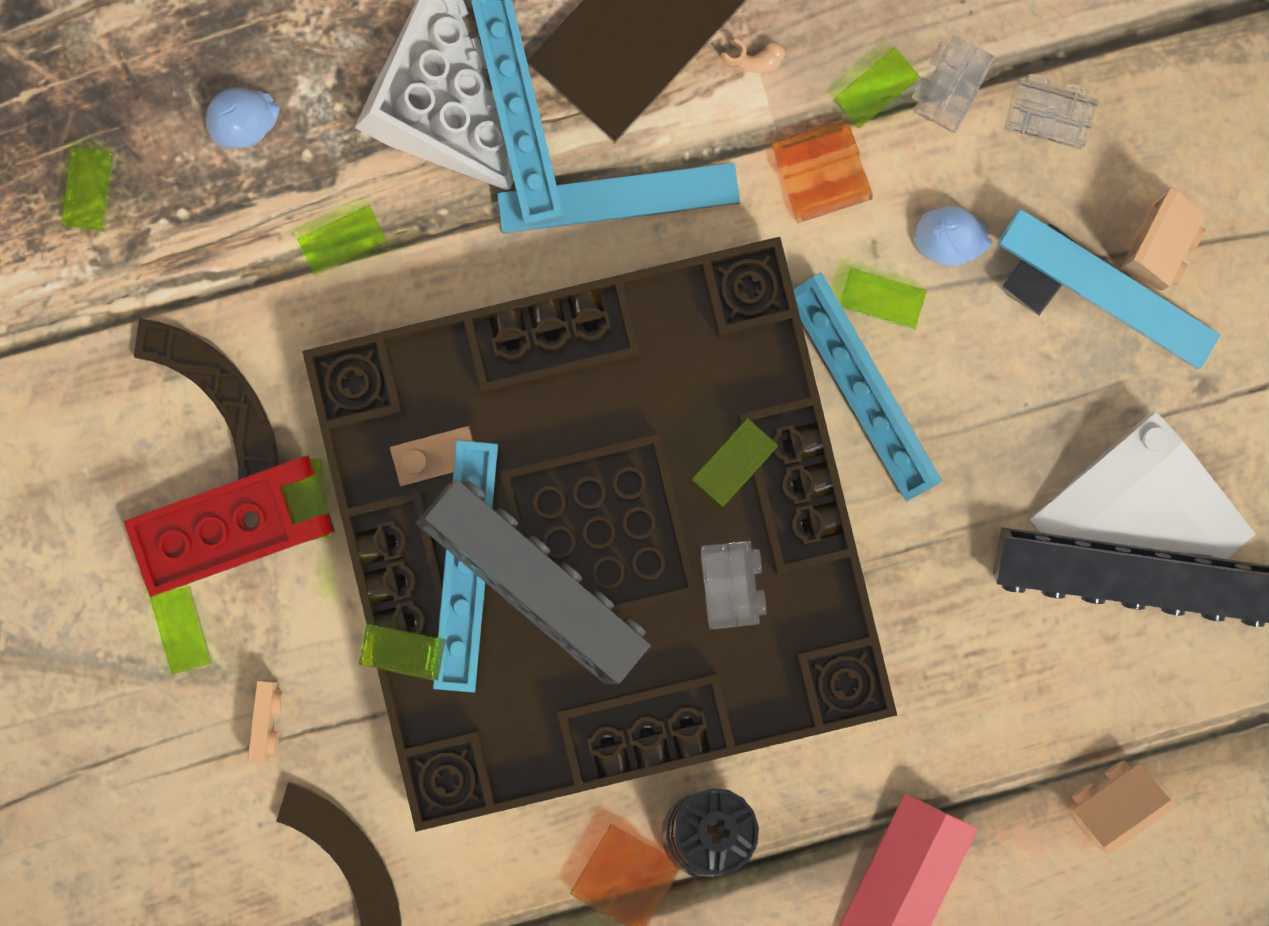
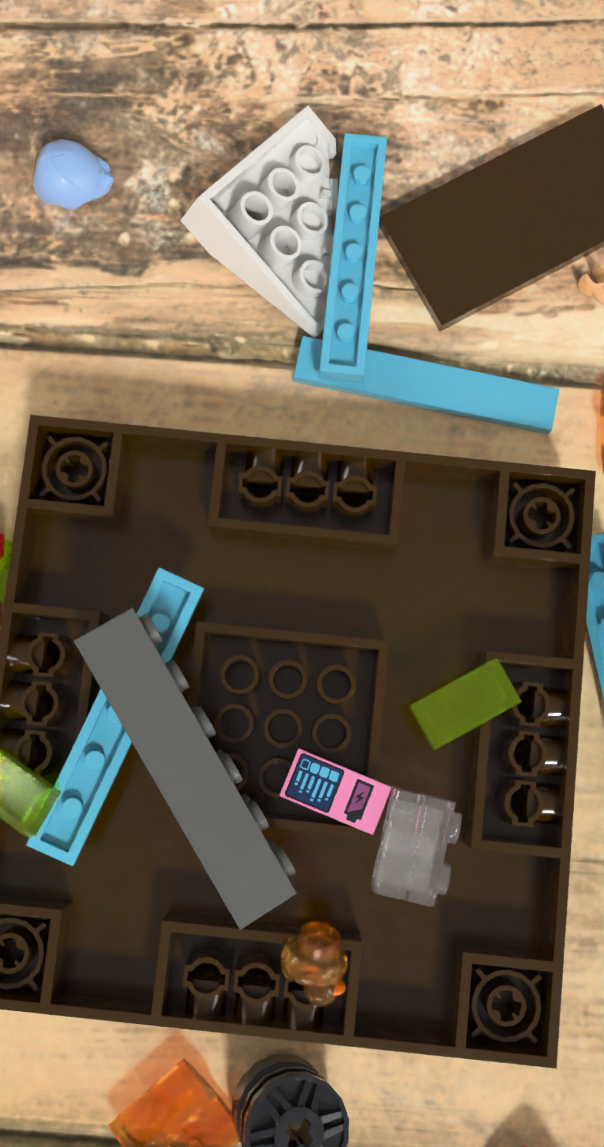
camera: 20 degrees right, 5 degrees down
clear neon green tile [297,205,387,276] -> none
light nougat plate [390,426,474,486] -> none
none -> tile [279,748,392,835]
none -> clear orange animal [280,921,347,1007]

